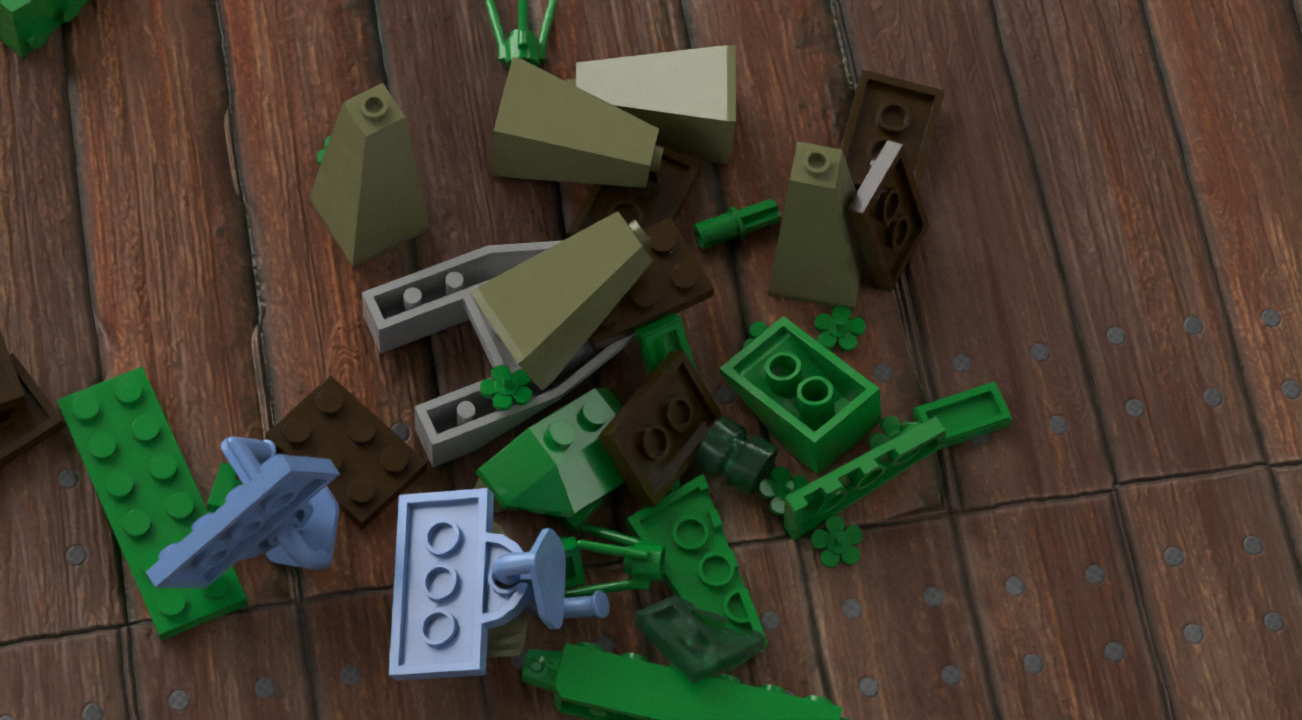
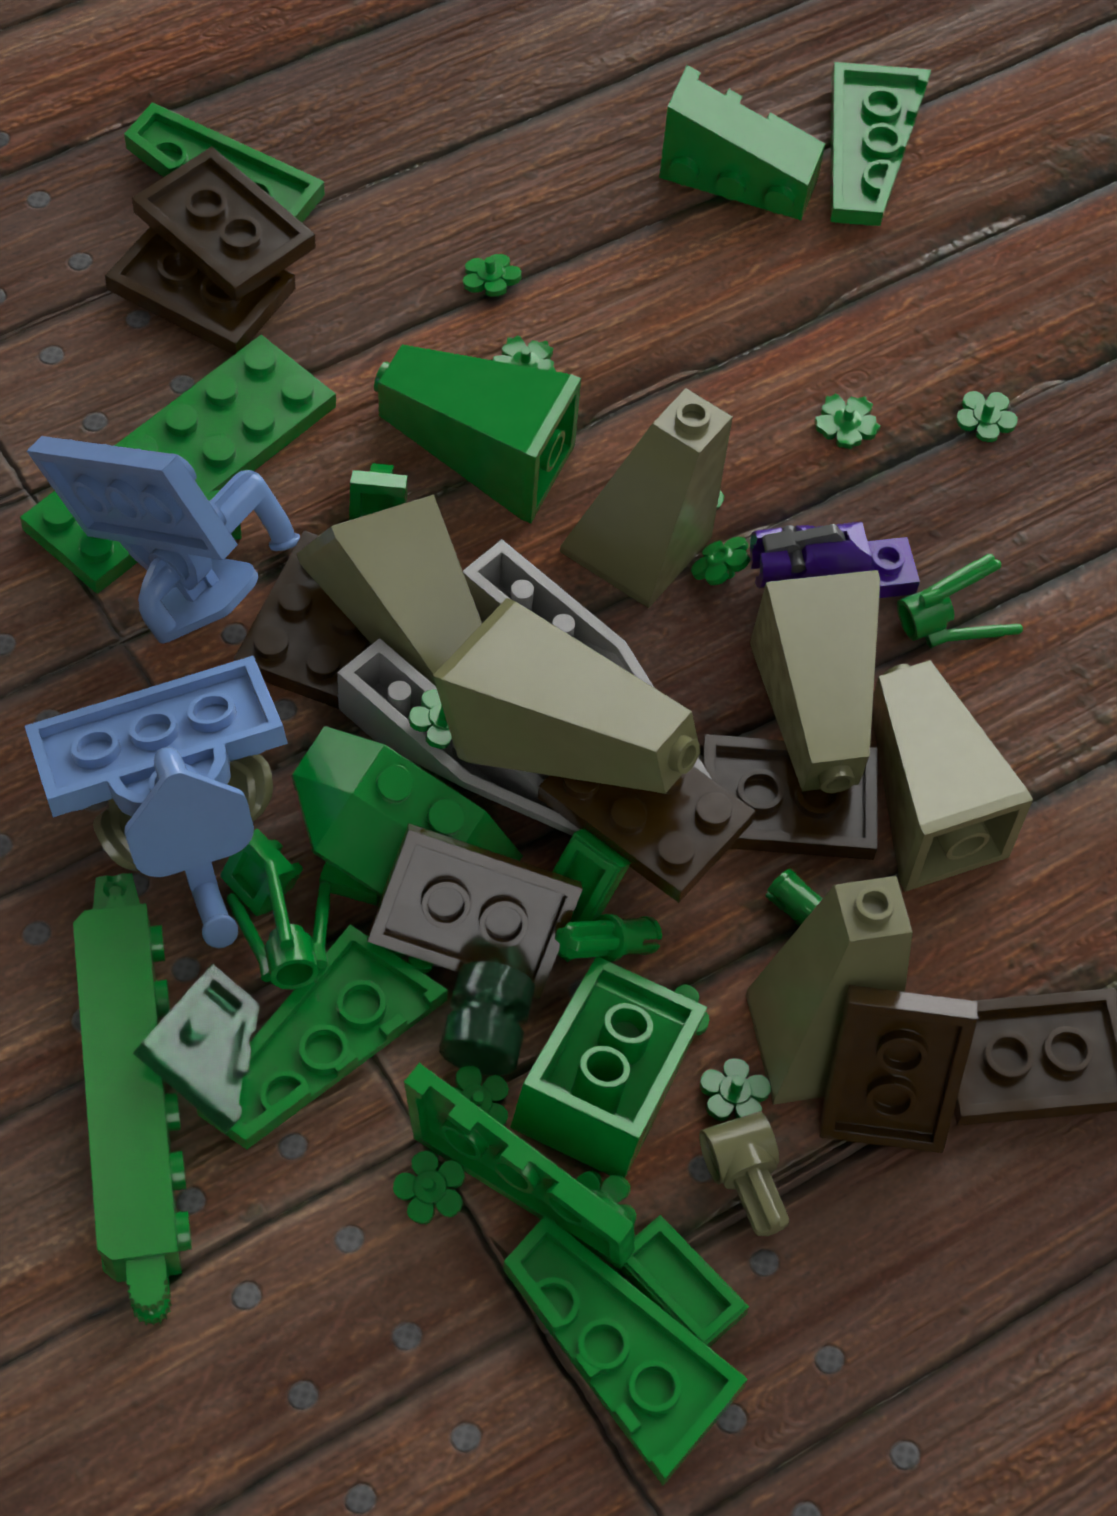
camera: 70 degrees right, 5 degrees down
none -> olive slope [296,494,482,686]
none -> green tile [349,463,408,521]
none -> green slope [374,344,581,523]
none -> green plant [463,254,522,297]
none -> green plant [493,335,556,371]
none -> green wing [503,1215,748,1486]
none -> green axle [555,913,662,962]
none -> green plant [691,537,751,586]
none -> olive axle [699,1111,789,1236]
none -> dark purple plate [750,522,920,598]
none -> green plant [814,393,880,449]

